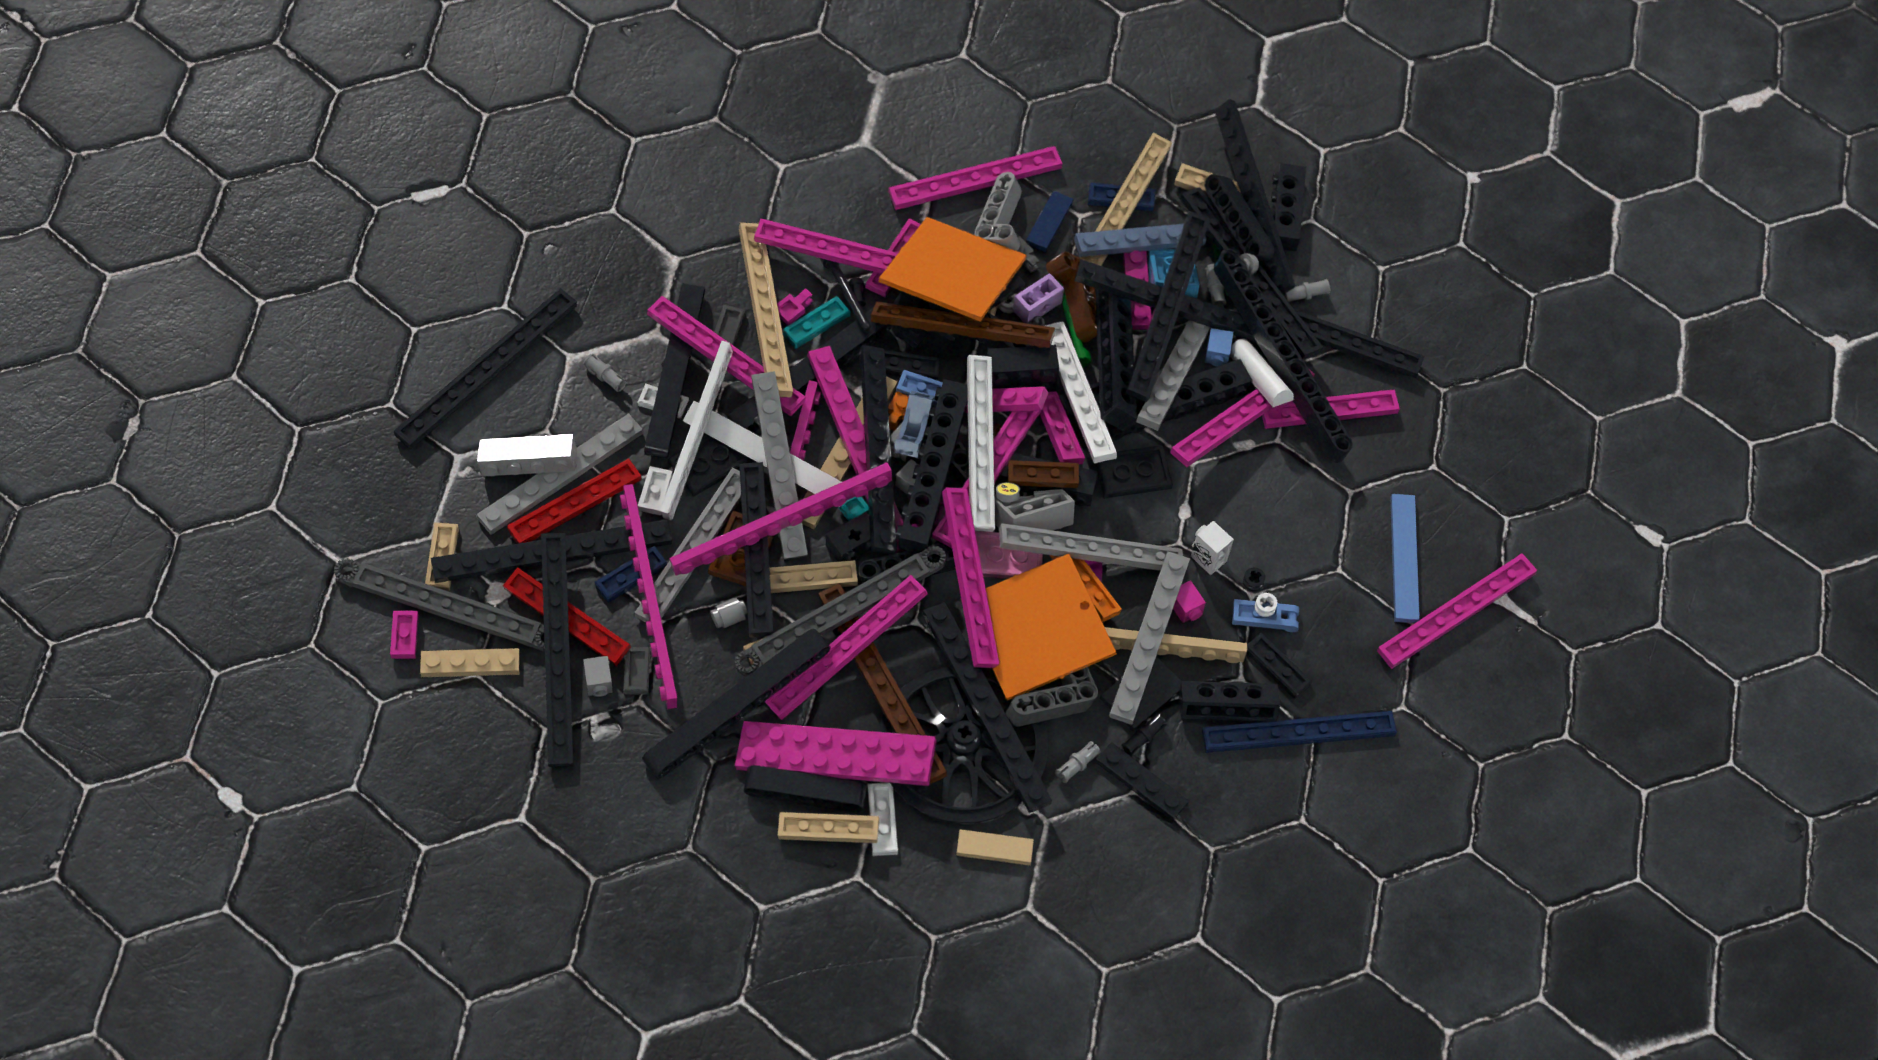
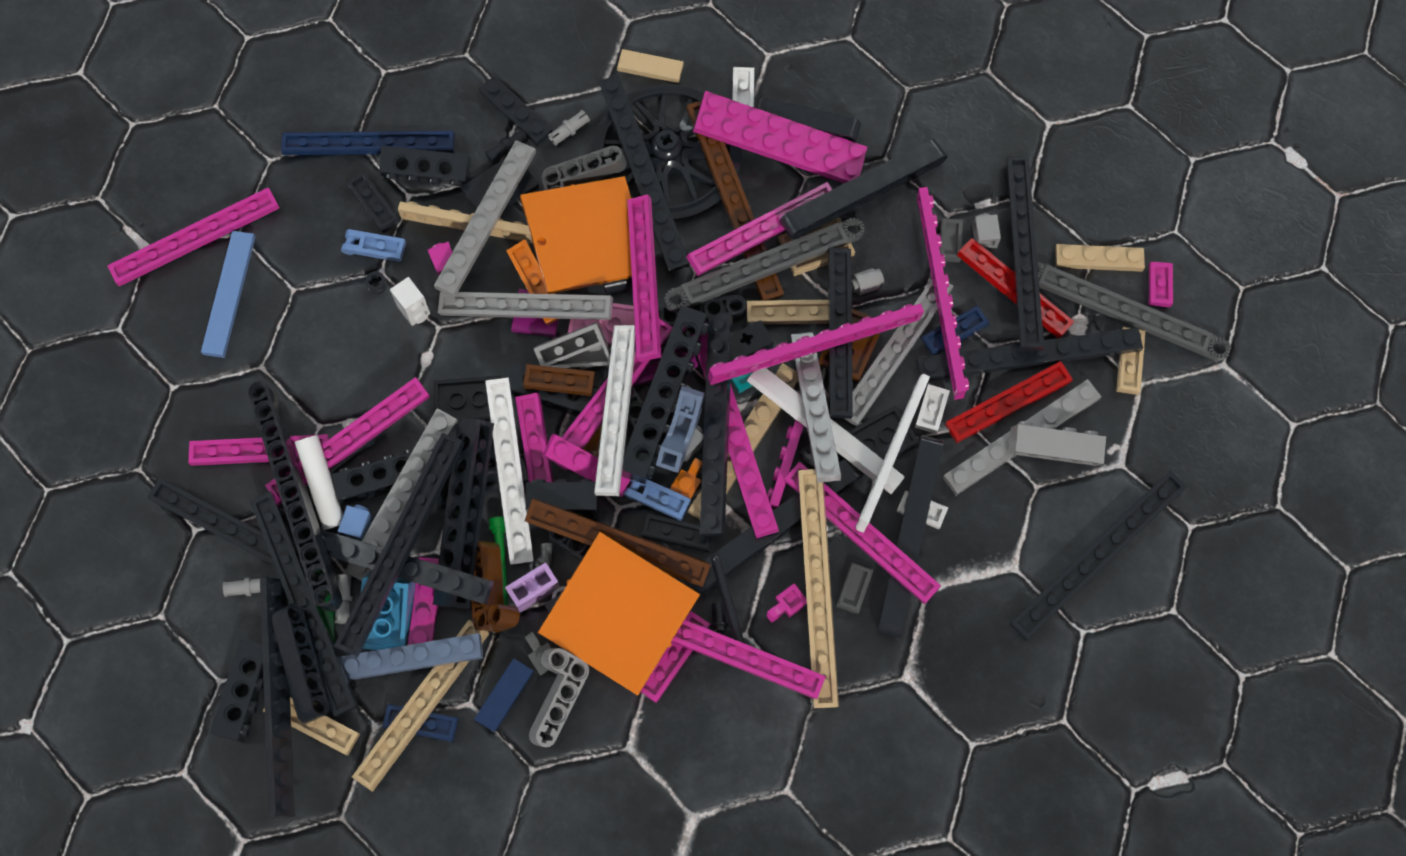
camera: 170 degrees left, 10 degrees up
light grey pin [584,354,627,392] -> none
tan plate [778,812,880,843] -> none
teal tile [782,296,850,349] -> none
dark pink plate [888,146,1062,210] -> none
tile [996,483,1020,503] -> none
light grey plate [1240,253,1259,275] -> none
white bush [1255,593,1277,617] -> none

